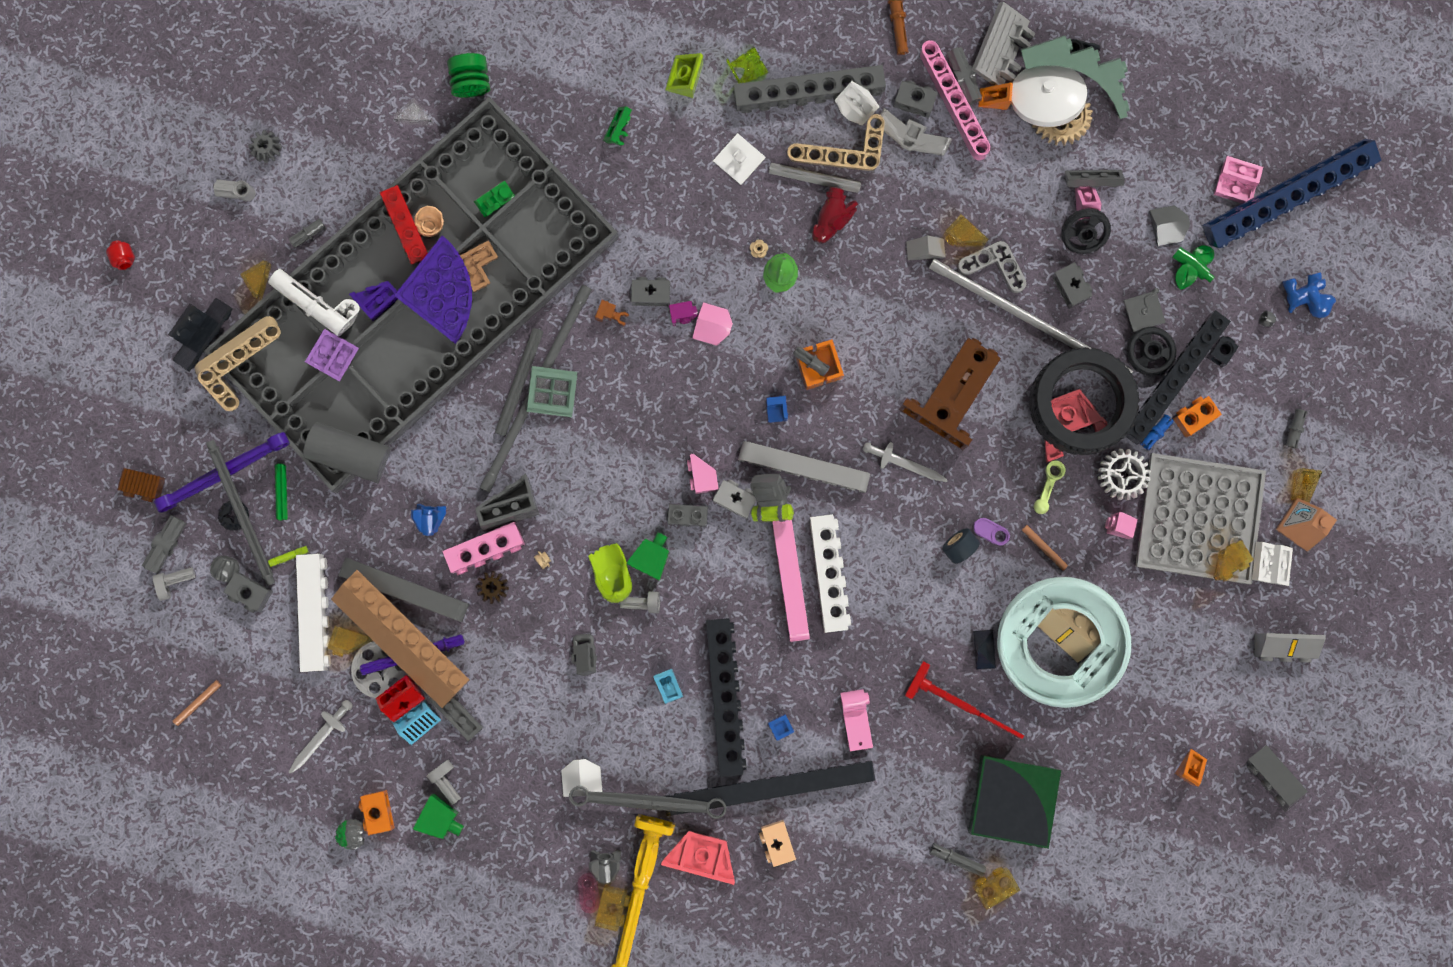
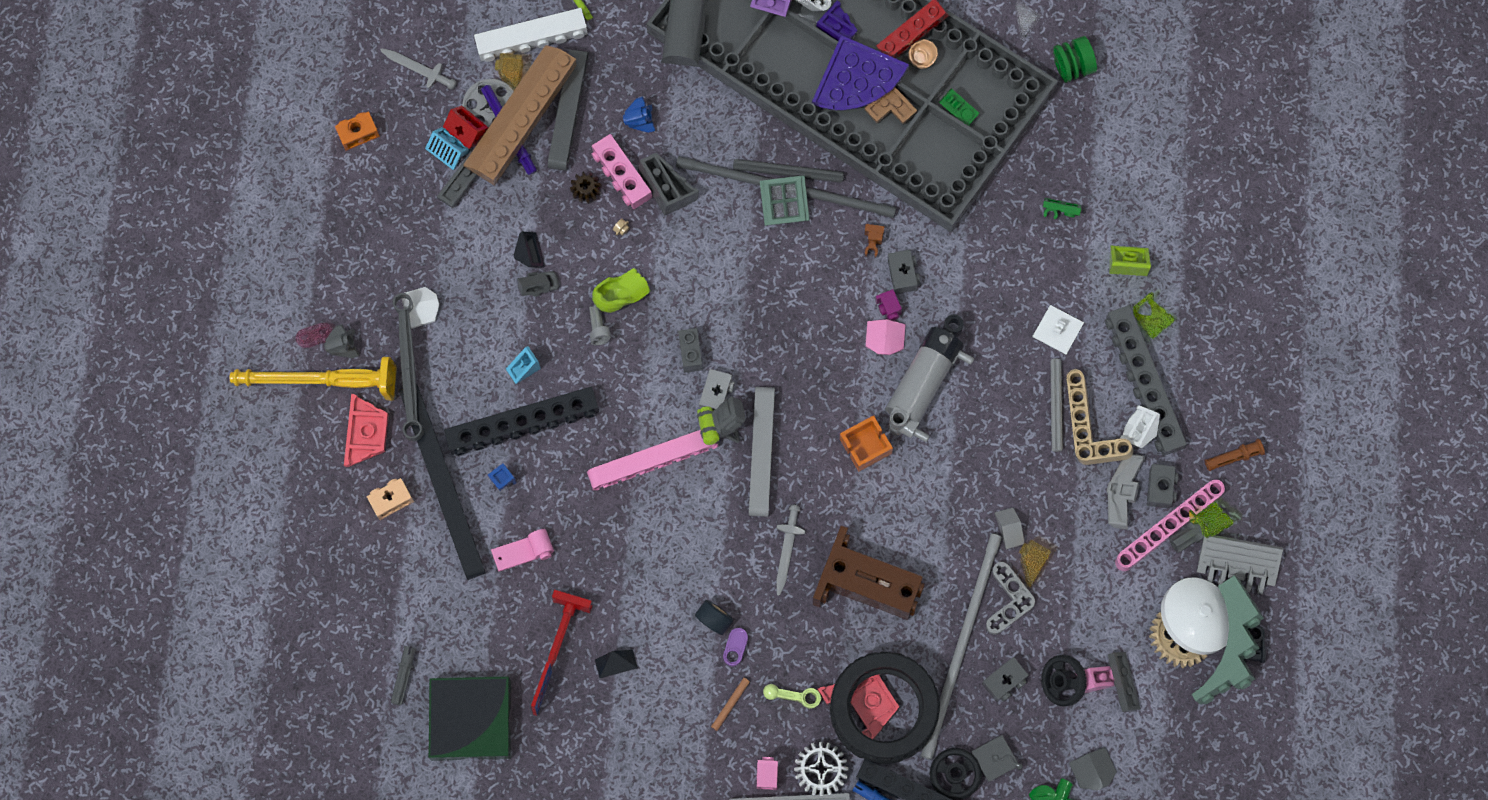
camera: 85 degrees right, 10 degrees down
dark grey piece [335,819,365,850] -> none
green torso [413,794,464,839] -> none
light grey piece [426,759,461,805] -> none
clear yellow brick [595,885,630,932] -> none
green torso [627,532,670,581] -> none
bright pink slope [687,454,719,494] -> none
tan plate [750,240,768,258] -> none
bright green piece [763,253,798,293] -> none
blue panel [766,396,788,423] -> none
dark grey axle [793,347,830,376] -> none
white brick [809,514,851,633] -> none
dark red animal [812,187,858,244] -> none
clear yellow brick [972,867,1021,910] -> none
orange slope [978,82,1013,110] -> none
light aqua piece [997,577,1131,708] -> none
tan slope [1038,608,1101,663] -> none
none -> black slope [514,231,545,268]
none -> light grey piece [885,314,974,442]
none -> clear neon green piece [1189,502,1233,538]

